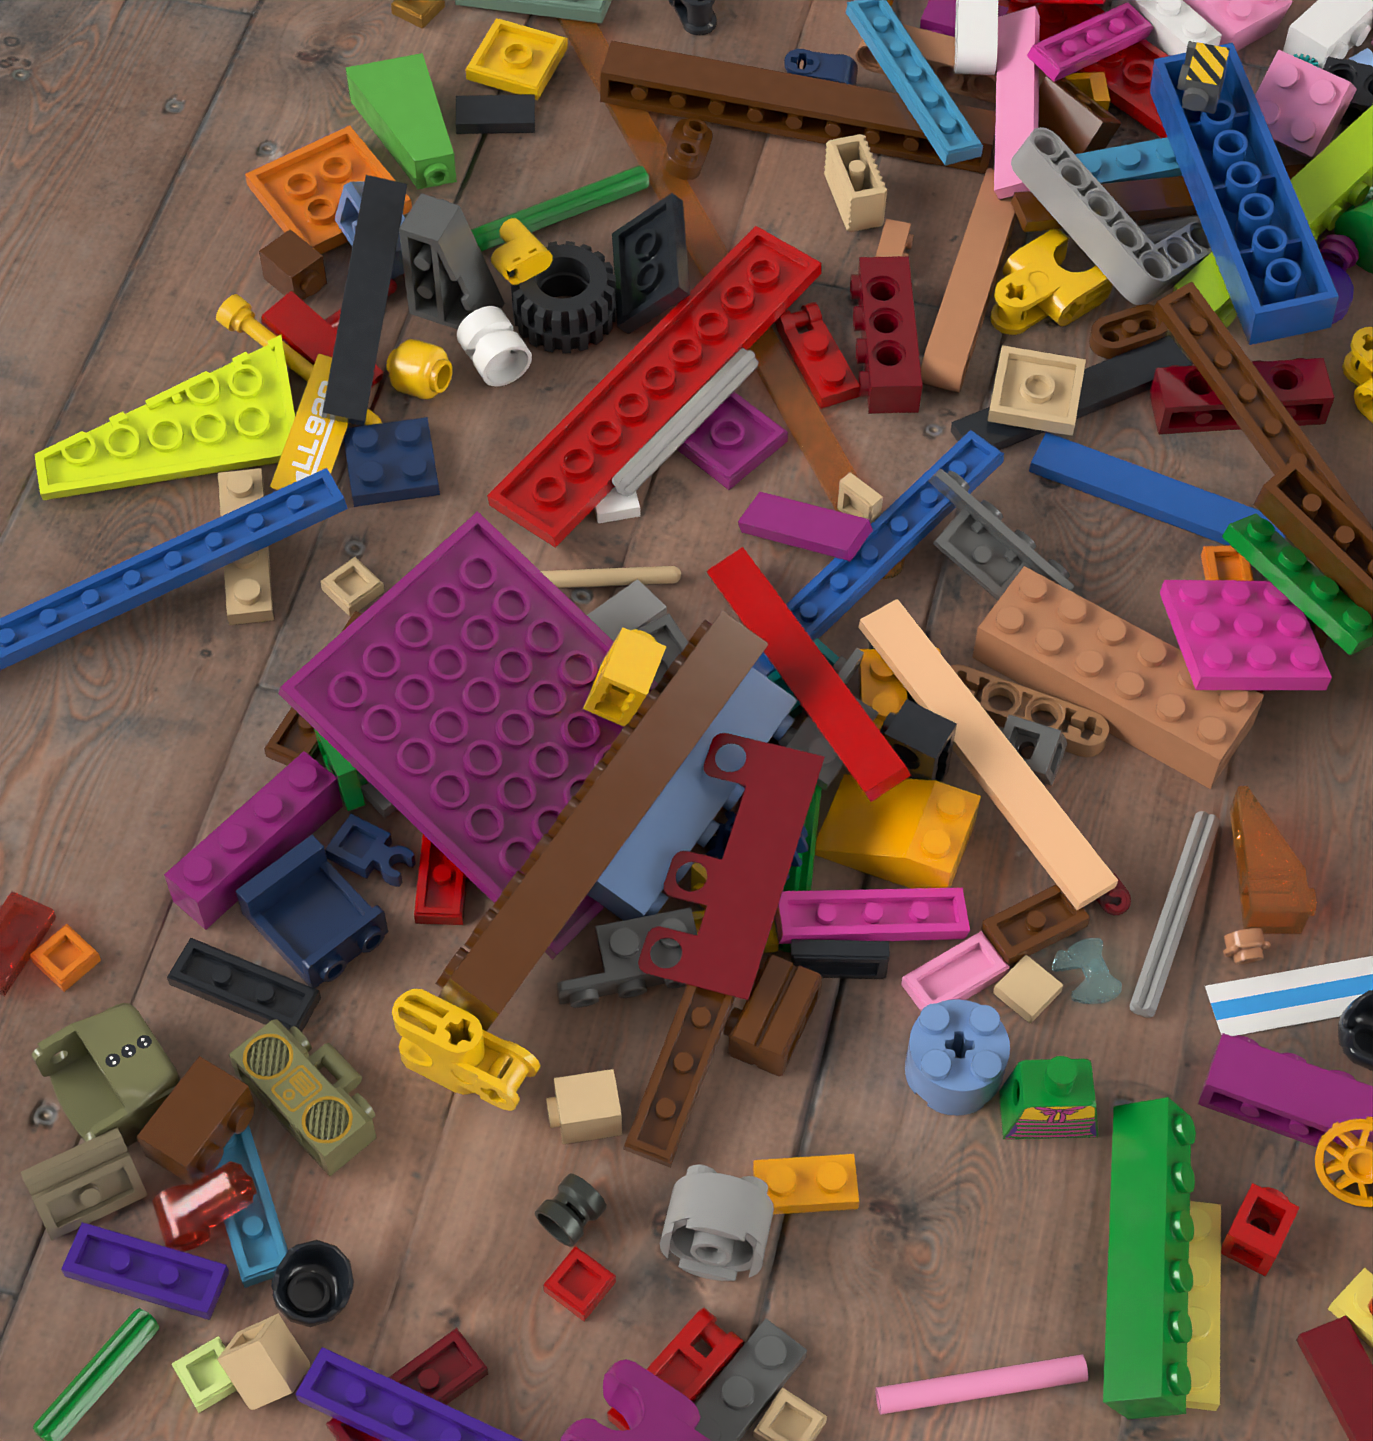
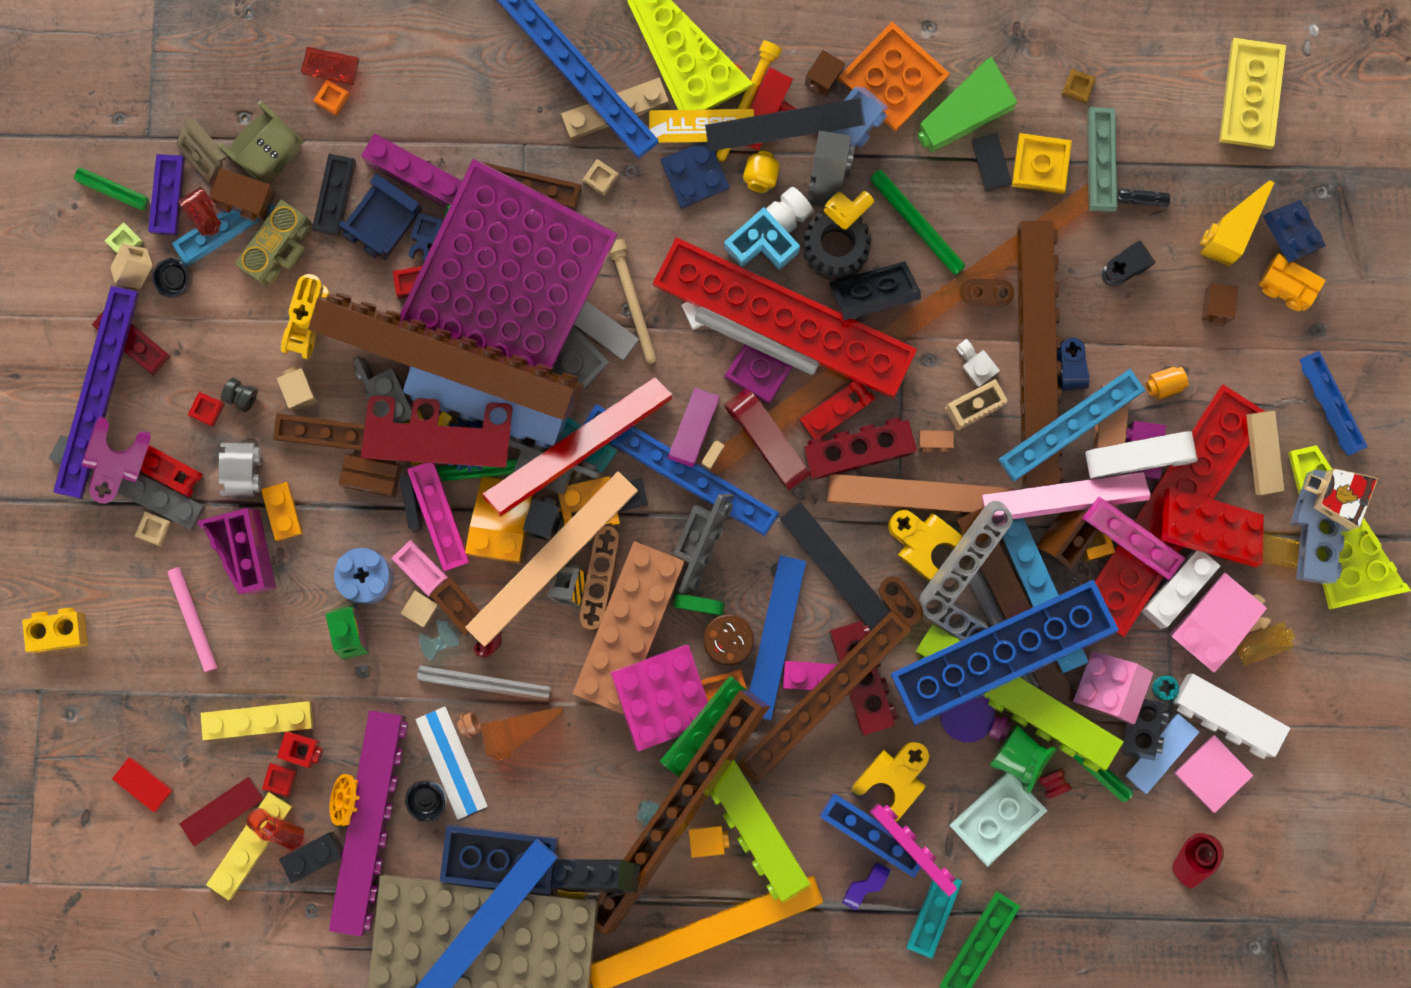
camera: 80 degrees right, 25 degrees up
yellow brick [583,627,666,727] -> none
tan plate [988,345,1086,436] -> none
green brick [1103,1097,1196,1419] -> none
brick [1177,41,1230,114] -> none
none -> magenta wedge [197,508,276,595]
none -> red tile [261,763,297,797]
none -> green beam [673,594,725,616]
none -> reddish brown head [704,614,754,665]
none -> medium azure brick [724,207,800,271]
none -> dark red beam [724,389,810,491]
none -> dark pink plate [783,661,837,690]
none -> white plate [956,339,1000,388]

